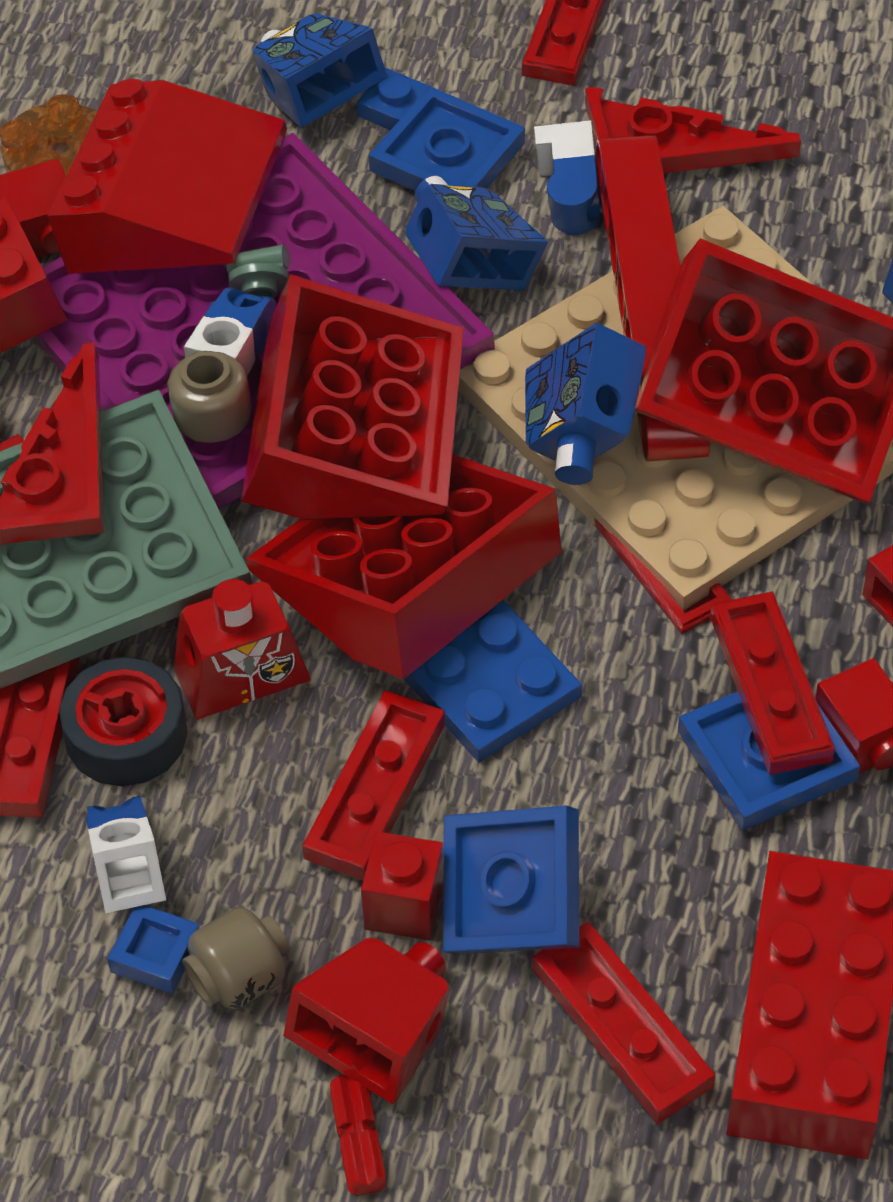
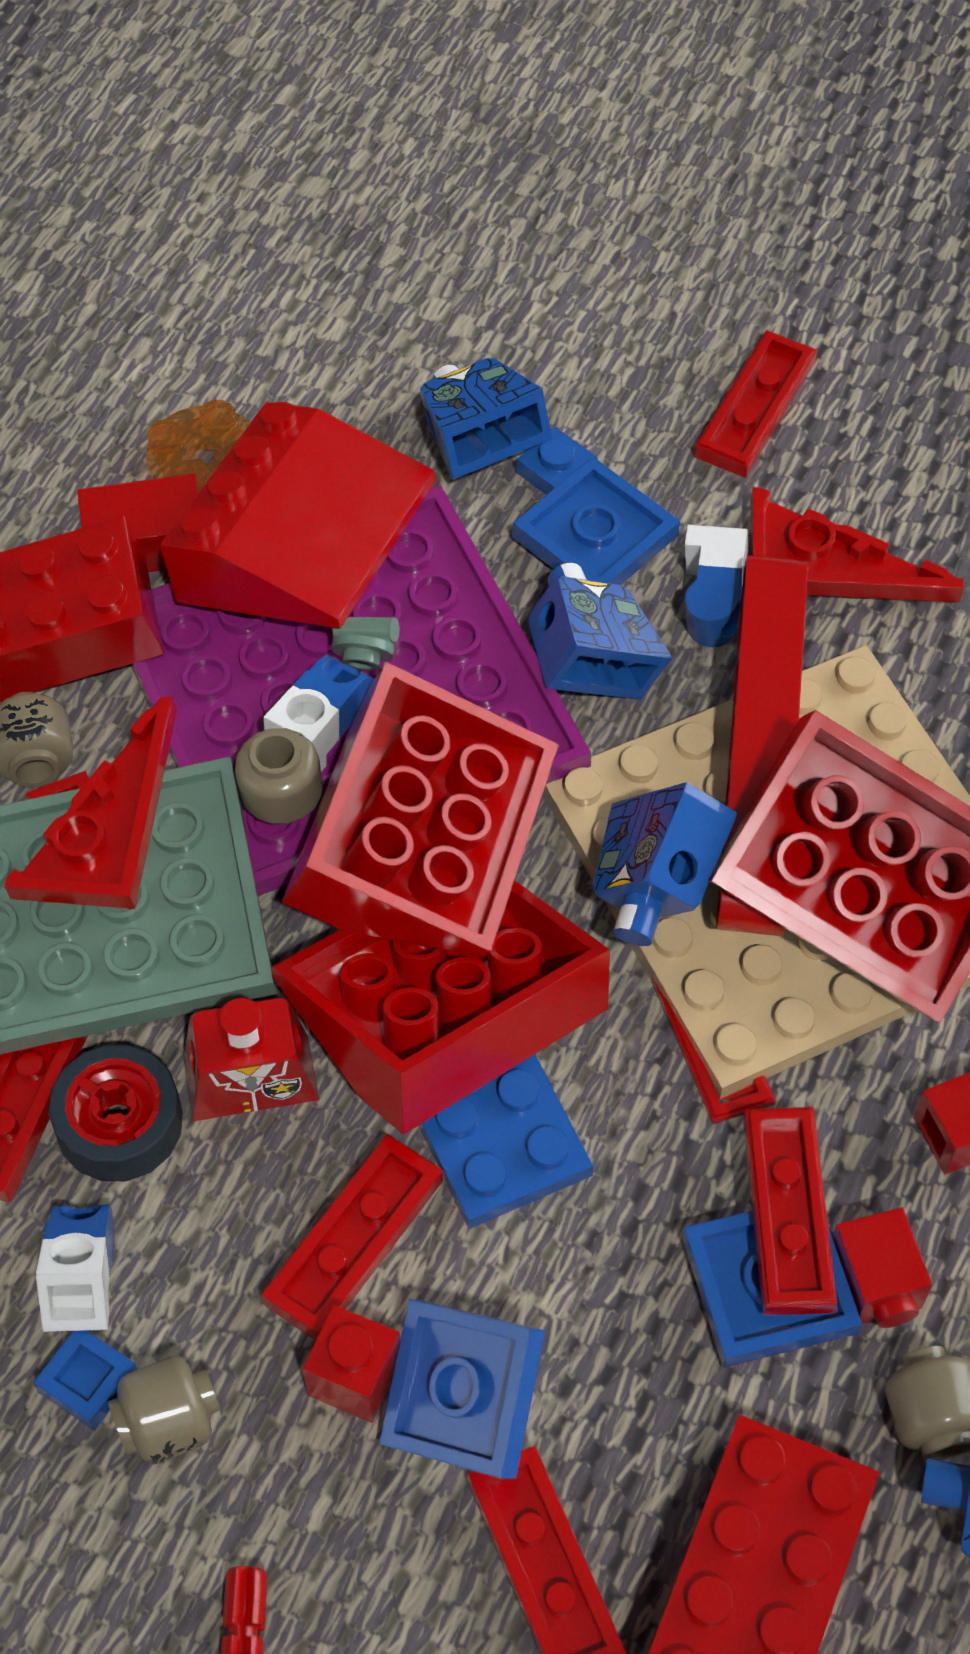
camera: 10 degrees right, 5 degrees up
red torso [283,938,450,1104] -> none

